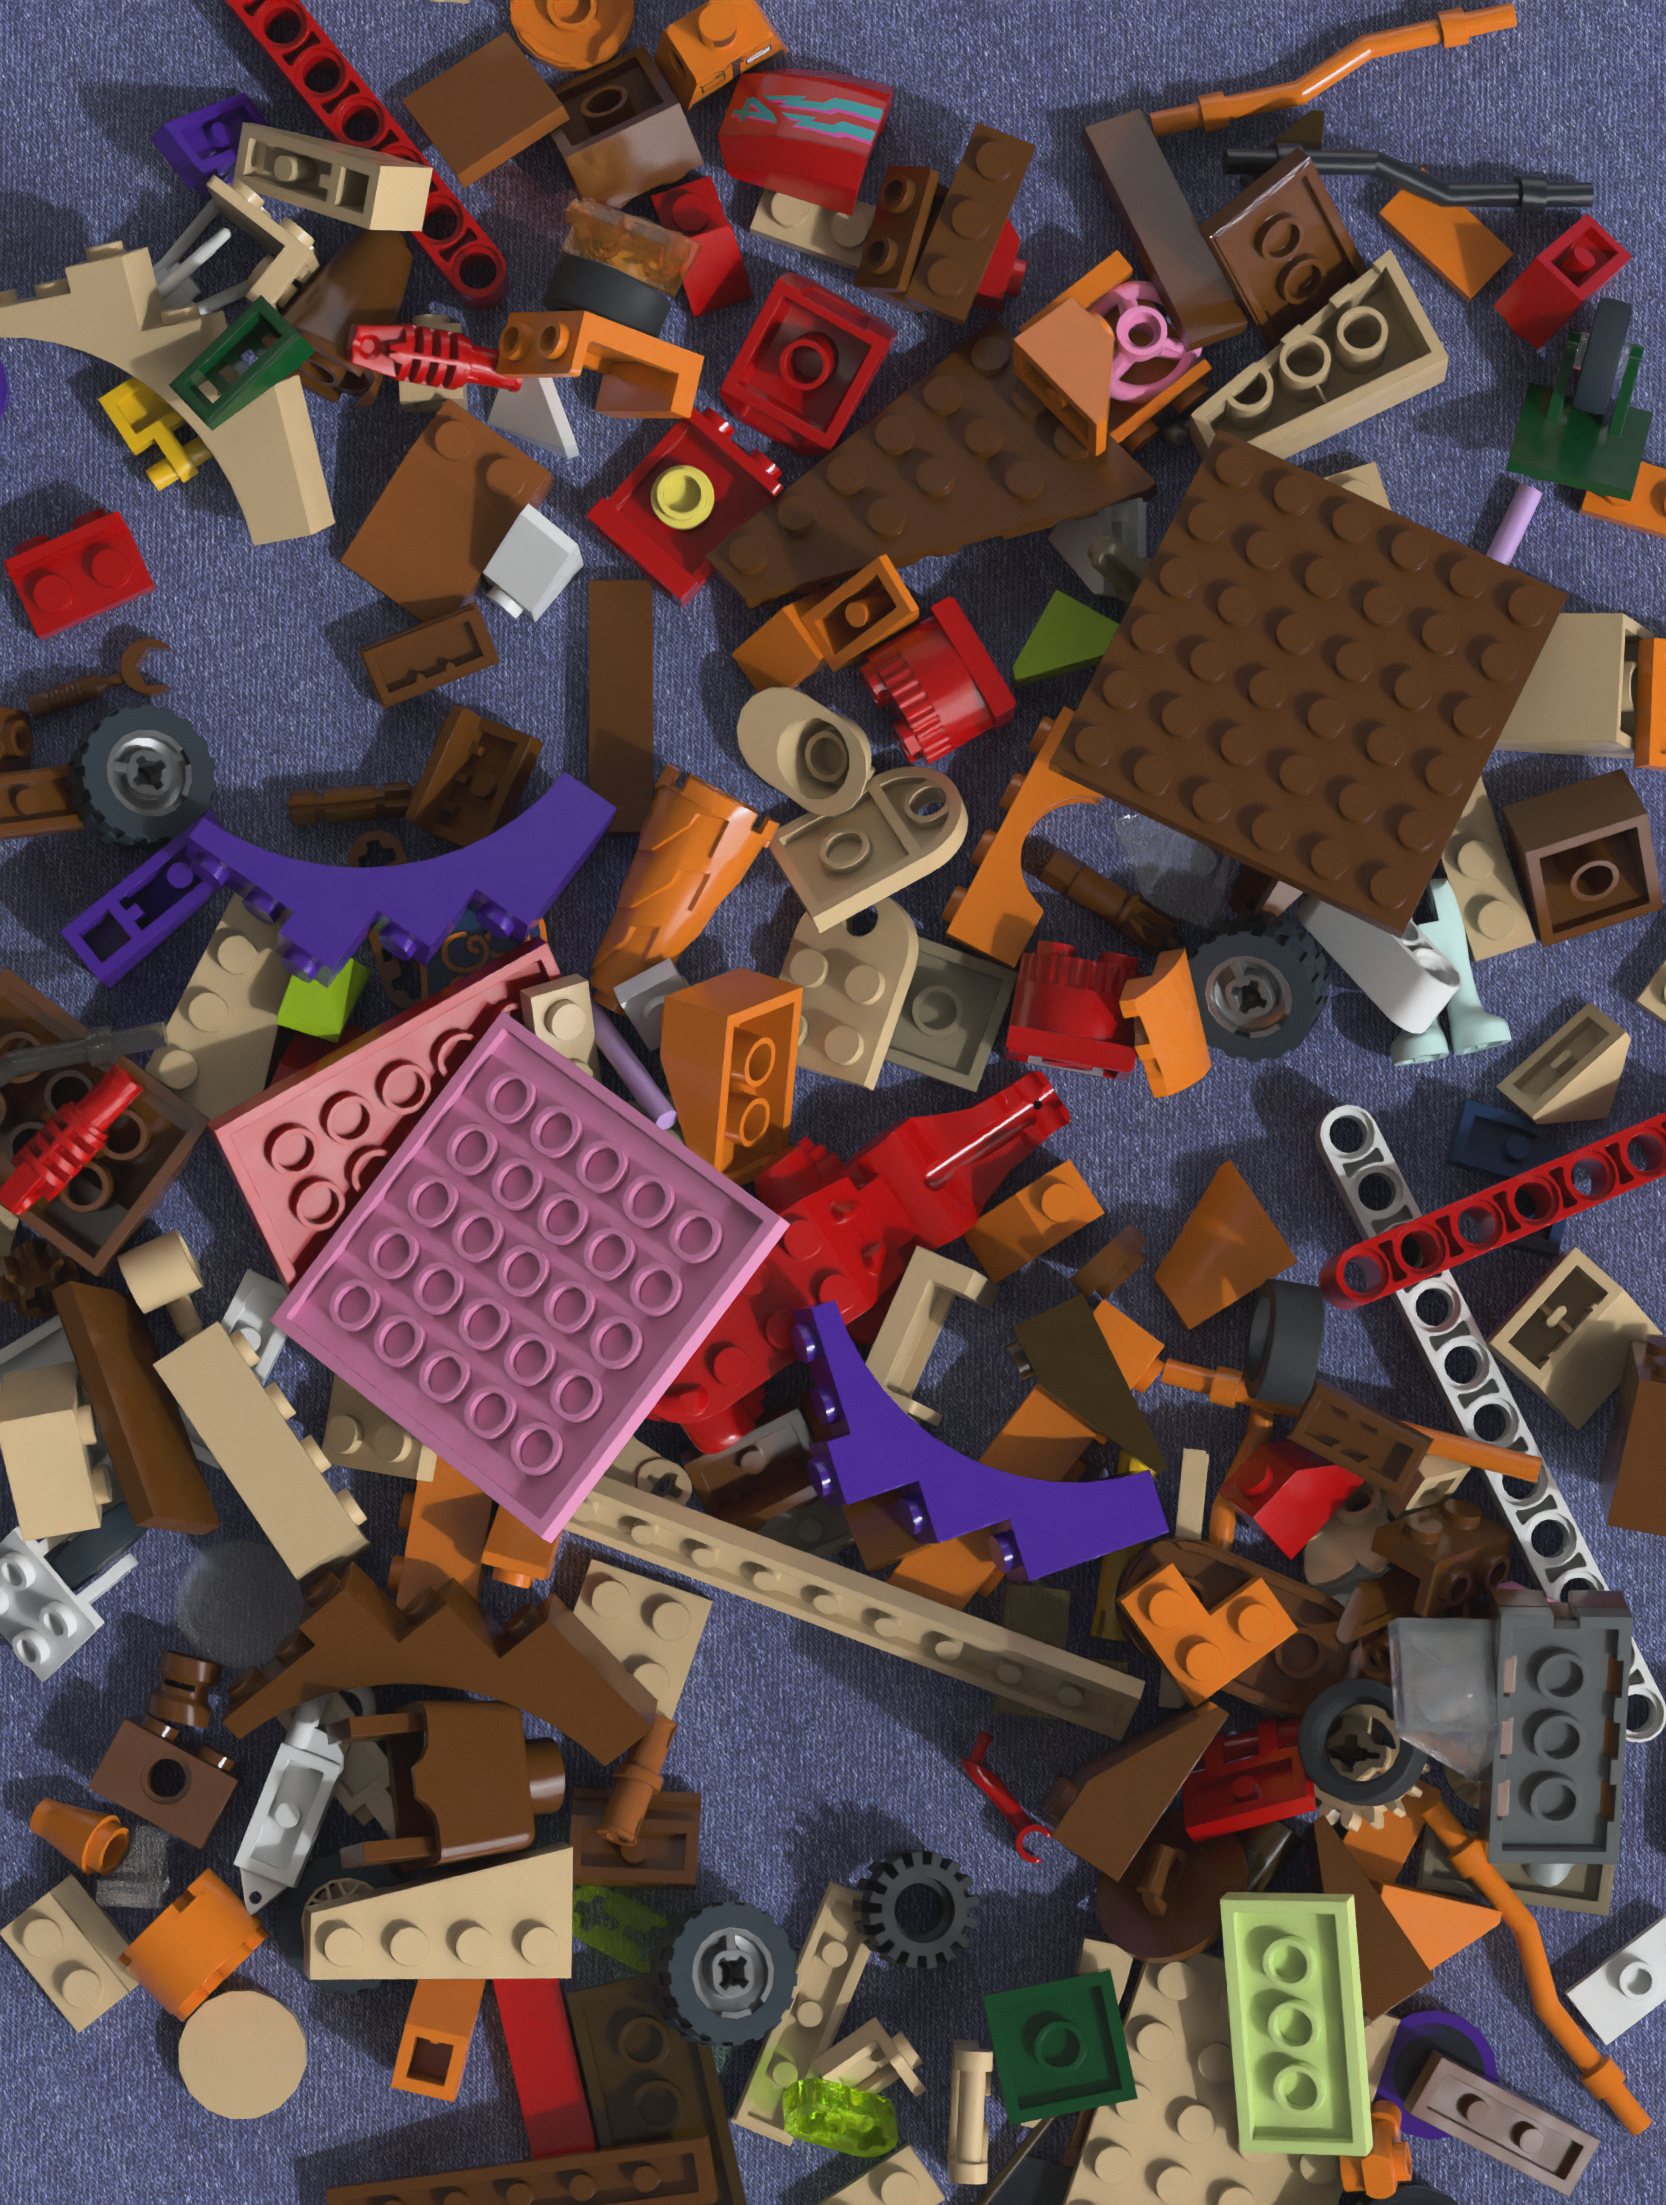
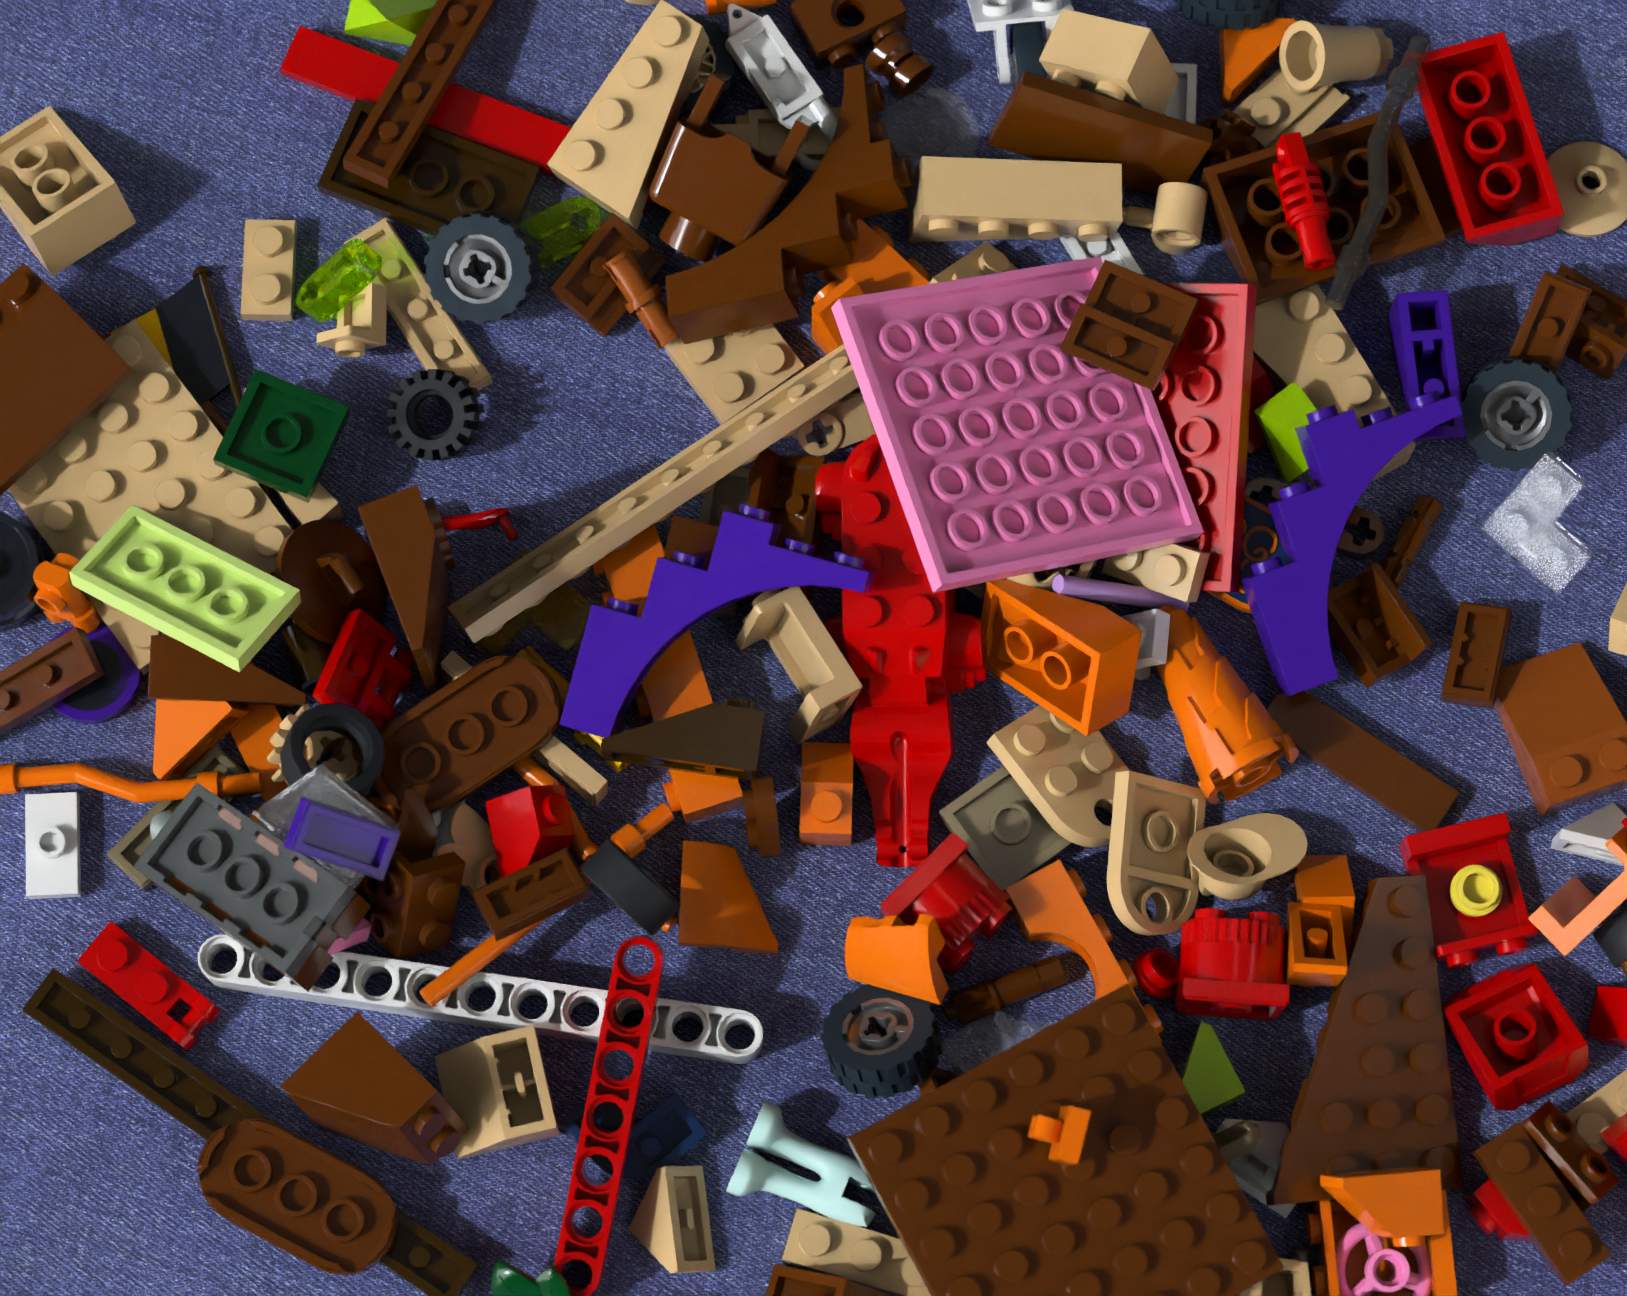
camera: 120 degrees right, 10 degrees down
reddish brown piece [26,638,173,720] -> none
orange slope [390,1979,486,2102] -> none
white slope [483,503,584,622] -> none
tan plate [947,2039,994,2185] -> none
orange plate [1116,1562,1298,1707] -> none
white beam [1297,895,1462,1034] -> none
tan plate [1383,1454,1471,1520] -> none
none -> dark purple tile [283,797,401,881]
none -> orange tile [1028,1106,1091,1165]
none -> reddish brown slope [1060,260,1200,391]
none -> red plate [1132,948,1180,999]
none -> clear plate [1481,450,1594,595]

